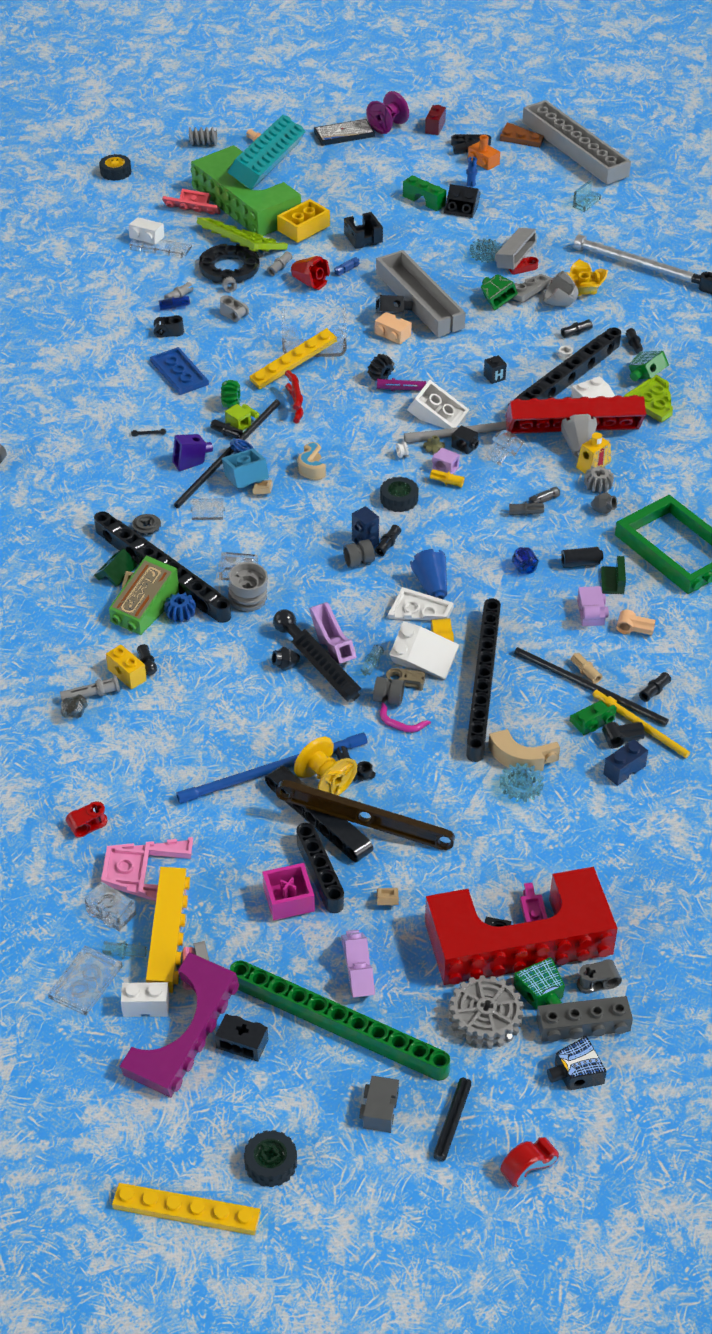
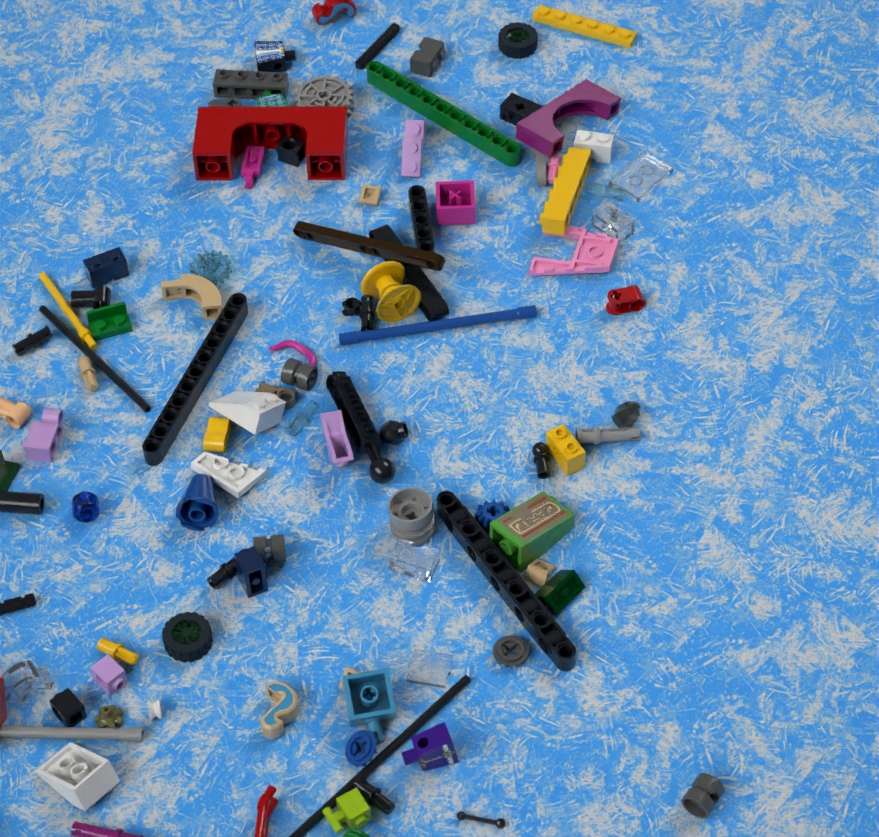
camera: 165 degrees left, 5 degrees up
dark grey axle [509,502,544,516] -> none

